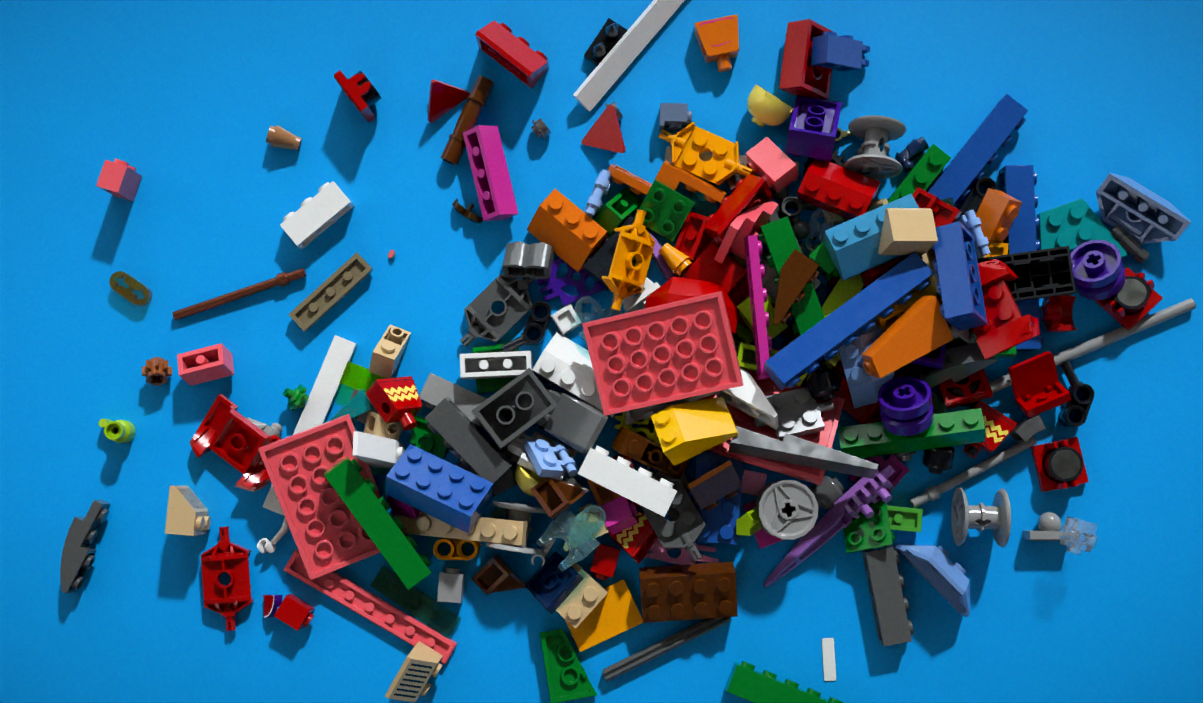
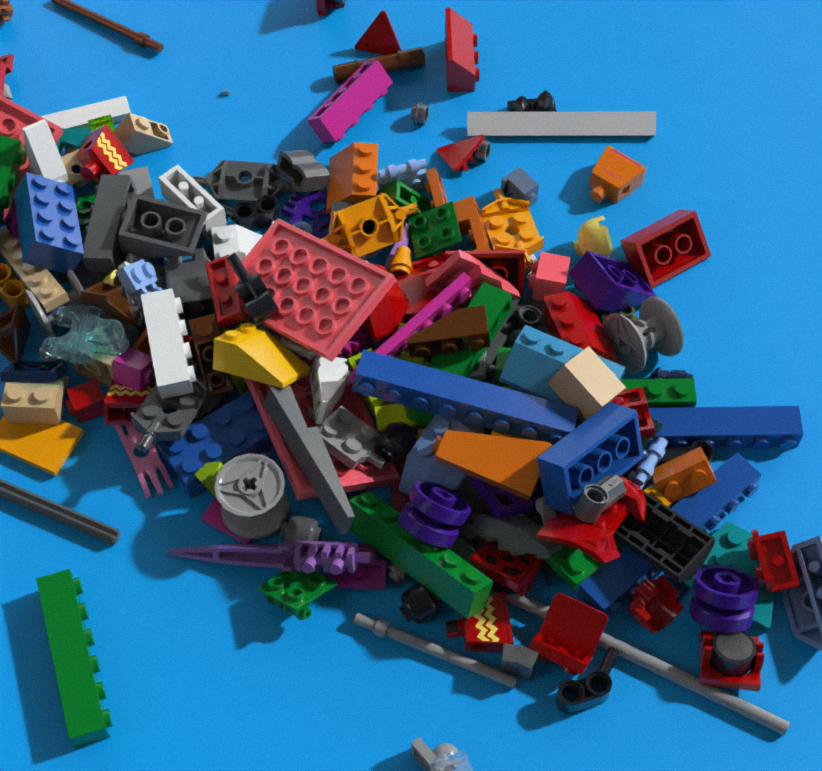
camera: 50 degrees right, 25 degrees down
coral brick [177,343,235,386] -> none
white brick [280,181,354,249] -> none
green plant [283,385,308,411] -> none
dark tan plate [288,252,373,332] -> none
dark brown piece [452,198,483,224] -> none
reddish brown brick [639,561,738,623] -> none
slope [685,460,743,511] -> none
blue hinge [811,31,870,72] -> none
white sticker [822,638,836,681] -> none
dark grey brick [862,546,914,646] -> none
bright green plate [887,506,923,532] -> none
medium blue wedge [895,545,970,617] -> none
light grey piece [951,488,1011,547] -> none
piece [1030,437,1089,492] -> none
dark grey axle [1110,225,1149,263] -> none
none -> red tile [205,254,246,328]
none -> black beam [226,252,279,324]
none -> dark grey piece [574,475,627,523]
none -> red bracket [747,529,800,594]

